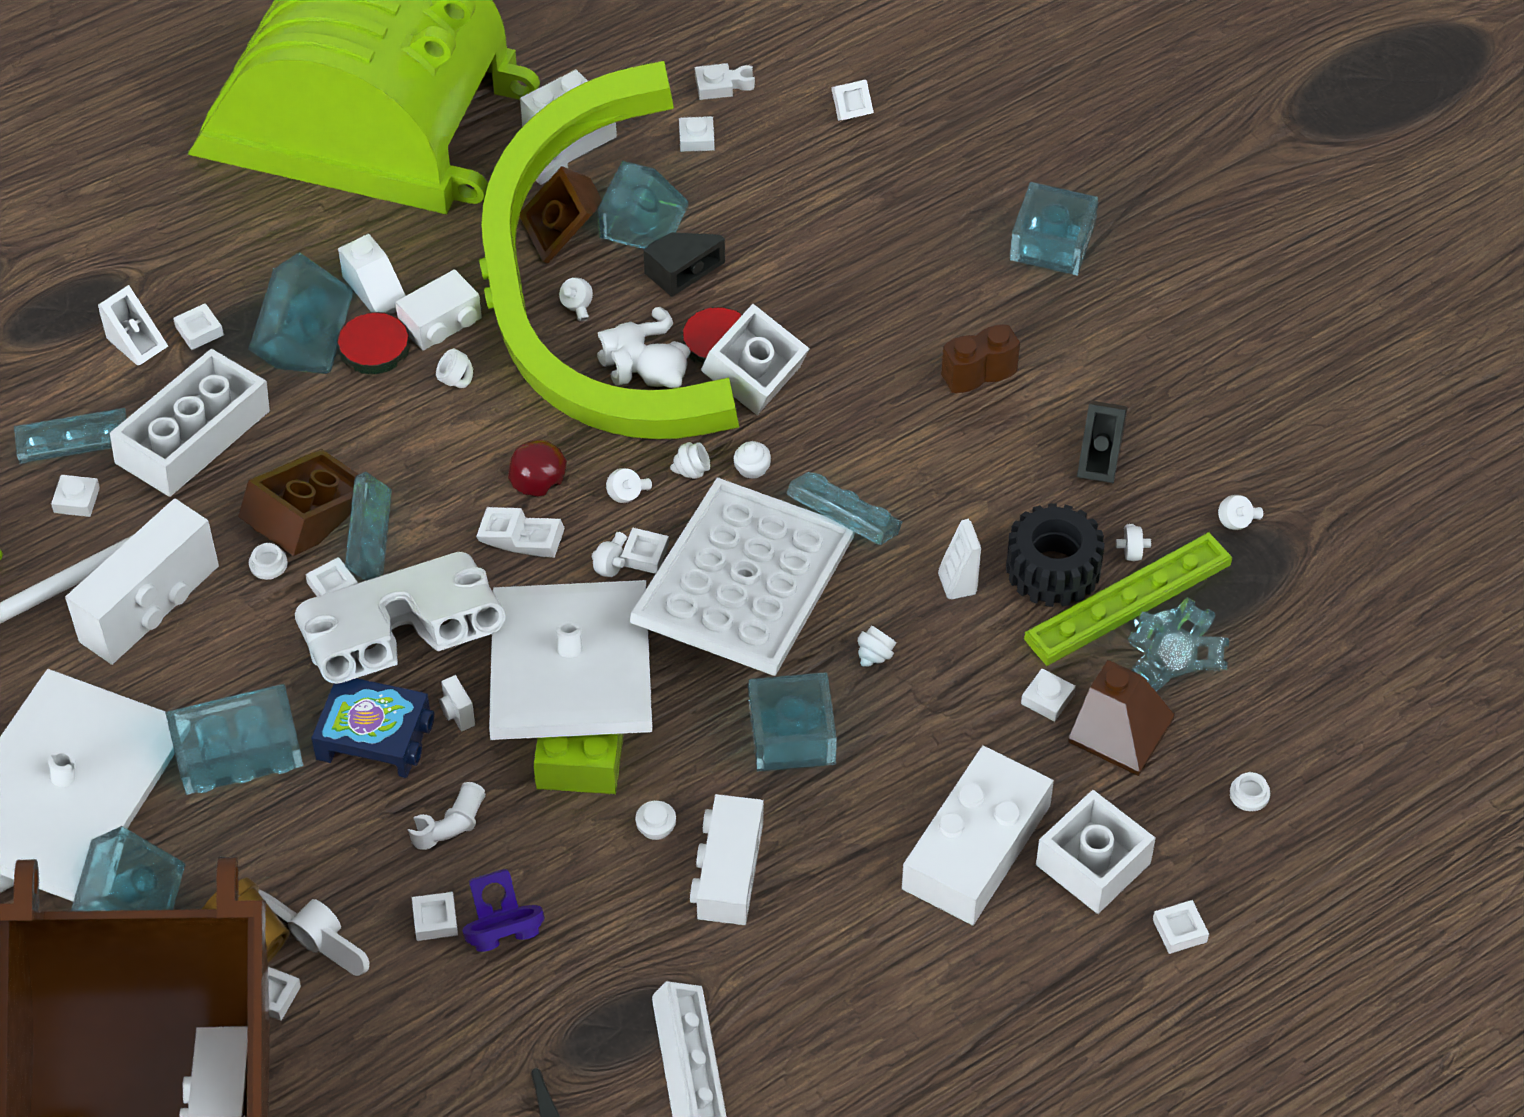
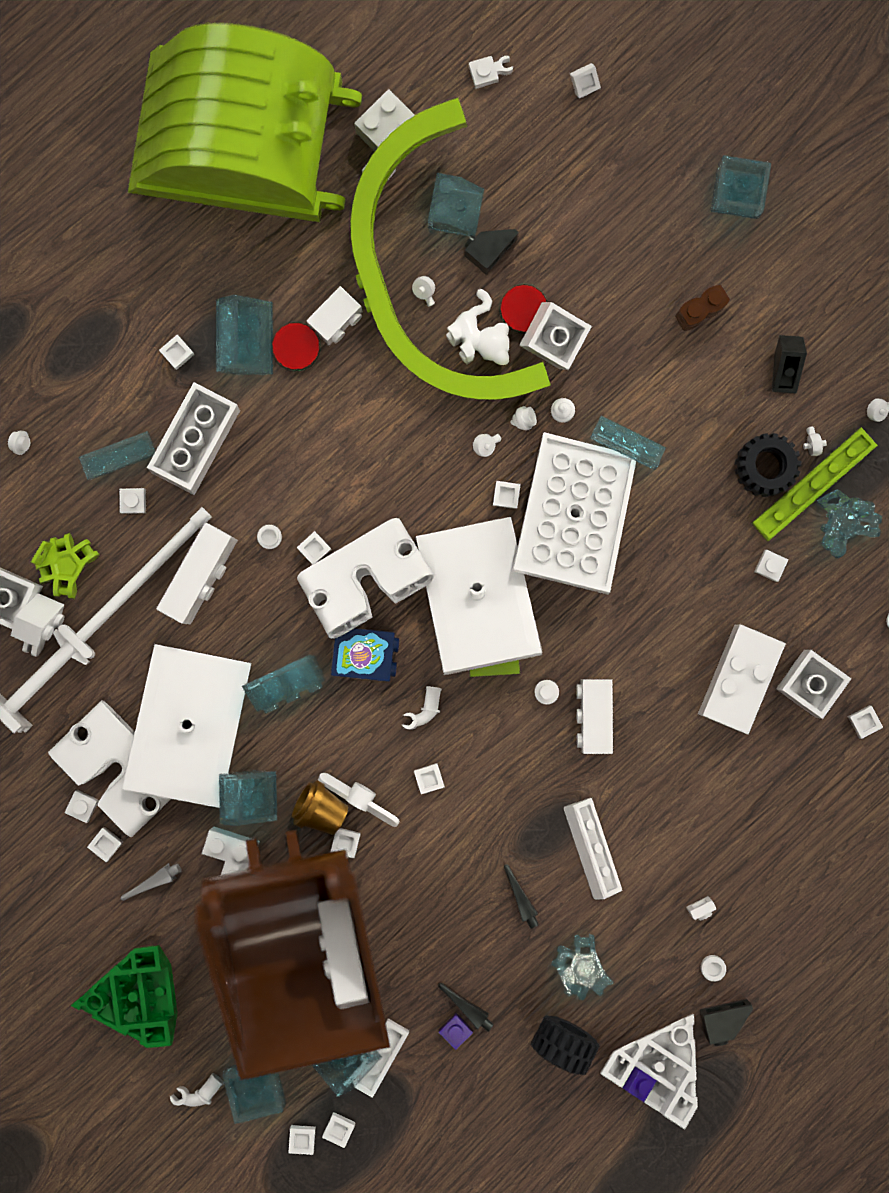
camera: 10 degrees left, 35 degrees up
white slope [98,285,168,366] -> none
reddish brown slope [238,449,376,556] -> none
white slope [338,234,406,315] -> none
clear light blue plate [345,471,392,581] -> none
white tile [436,348,473,388] -> none
white plate [439,675,475,732] -> none
dark purple bracket [462,869,545,952] -> none
white slope [476,507,565,558] -> none
dark red hair [508,439,567,496] -> none
reddish brown slope [519,166,603,263] -> none
white piece [592,532,627,577] -> none
white plate [679,116,714,152] -> none
clear light blue brick [748,672,837,771] -> none
white plate [858,625,896,667] -> none
white slope [938,519,981,599] -> none
reddish brown slope [1068,660,1175,776] -> none

